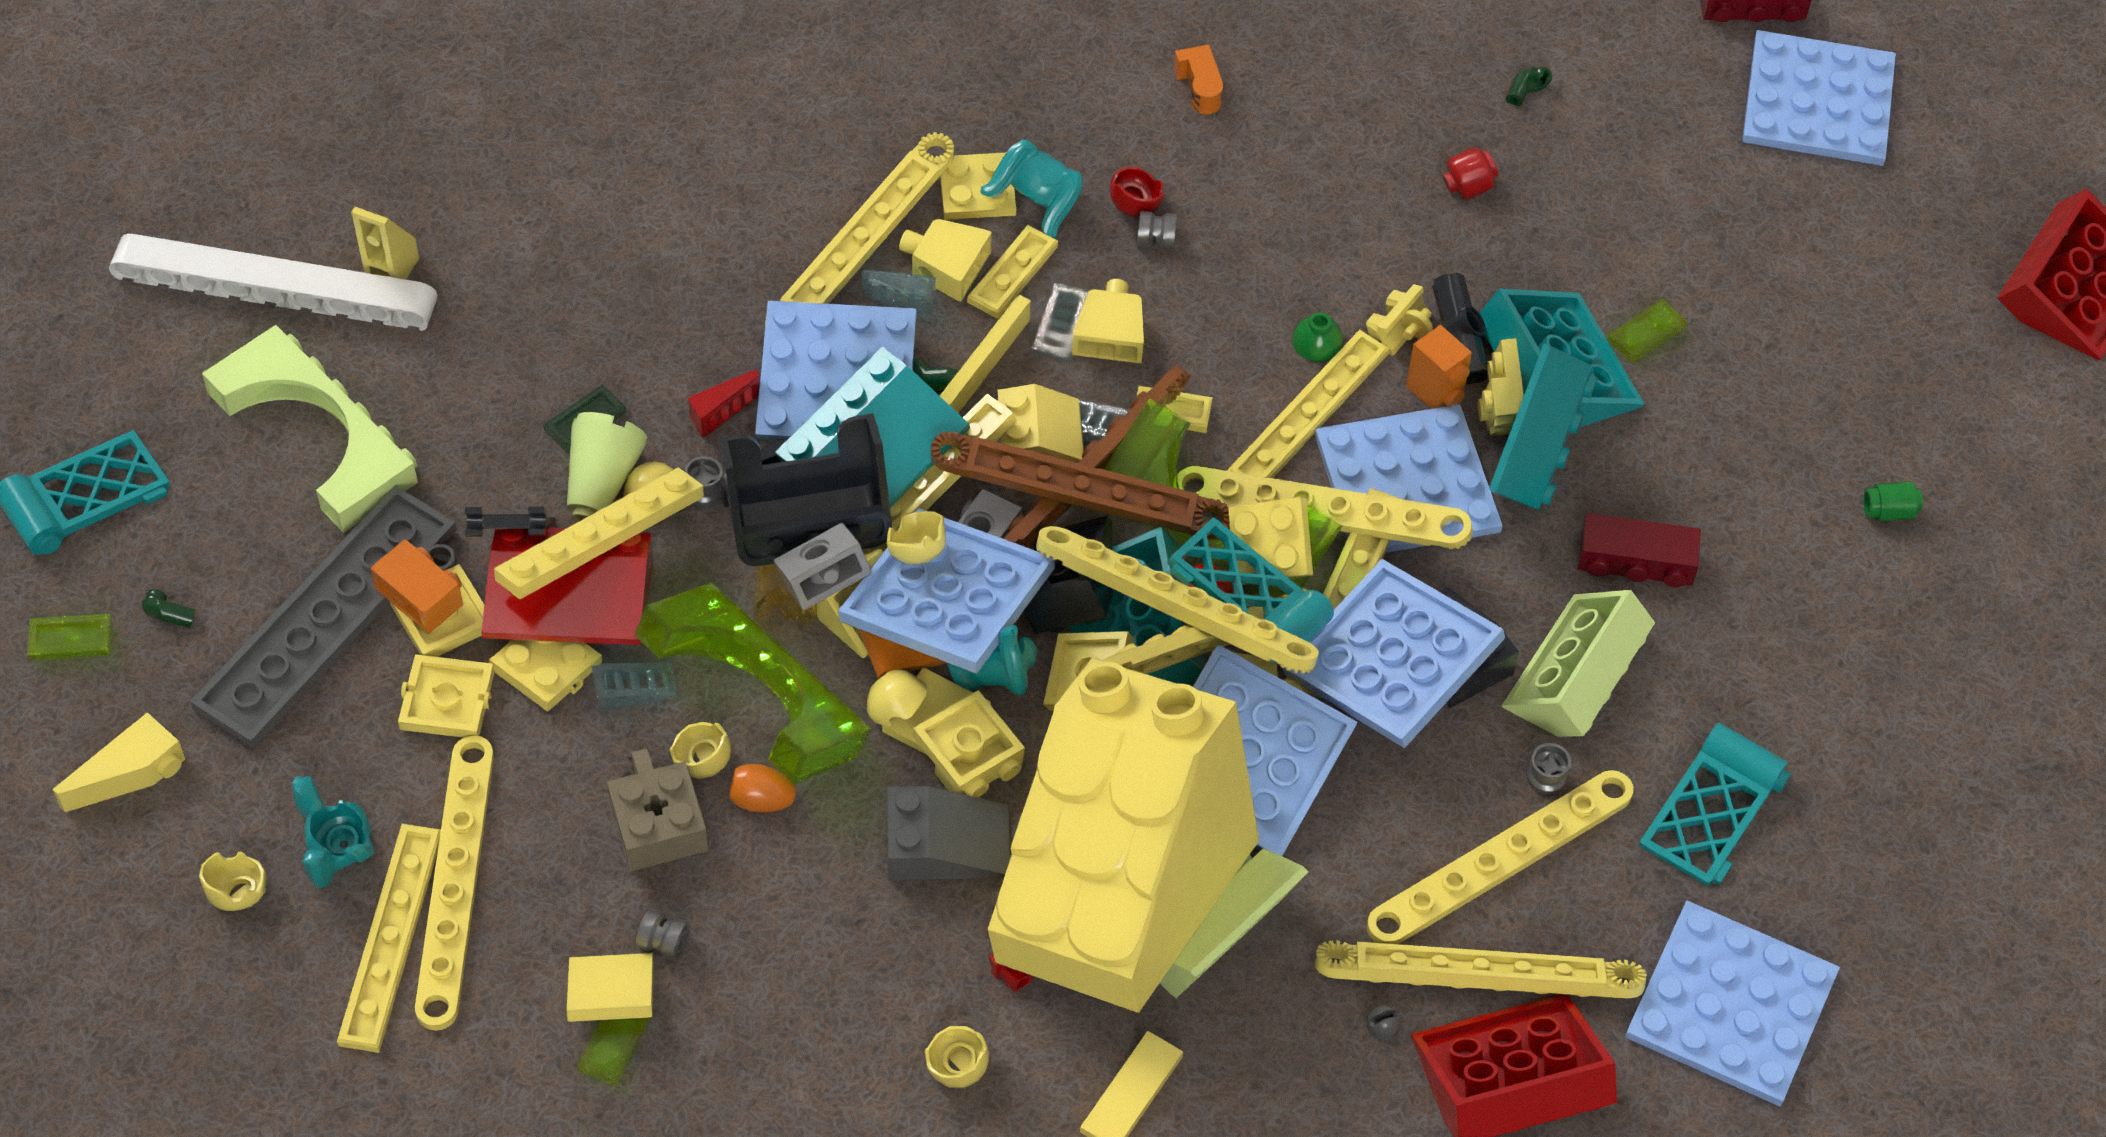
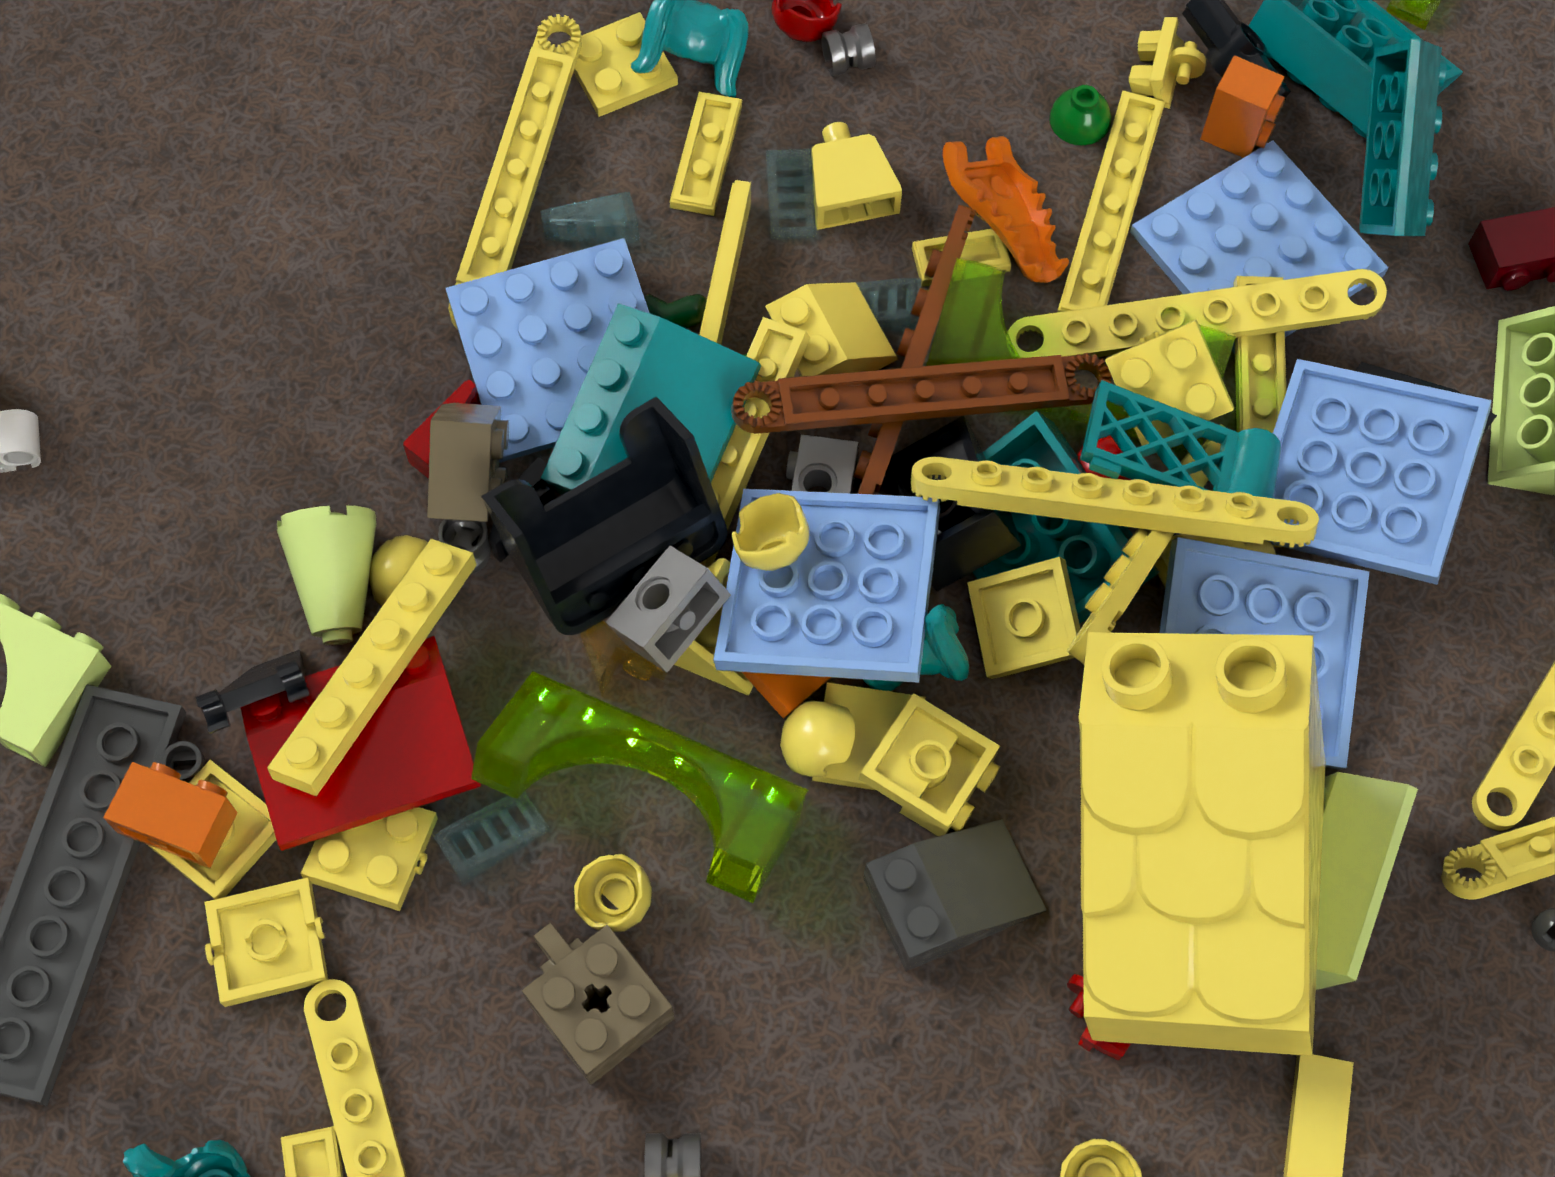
camera: 20 degrees left, 10 degrees up
clear green tile [543,384,627,454] -> none
orange animal [729,764,796,813] -> none
light yellow torso [899,219,992,302] -> none
light yellow plate [1478,338,1524,436] -> none
none -> dark tan hinge [427,403,509,522]
none -> orange animal [943,136,1069,283]

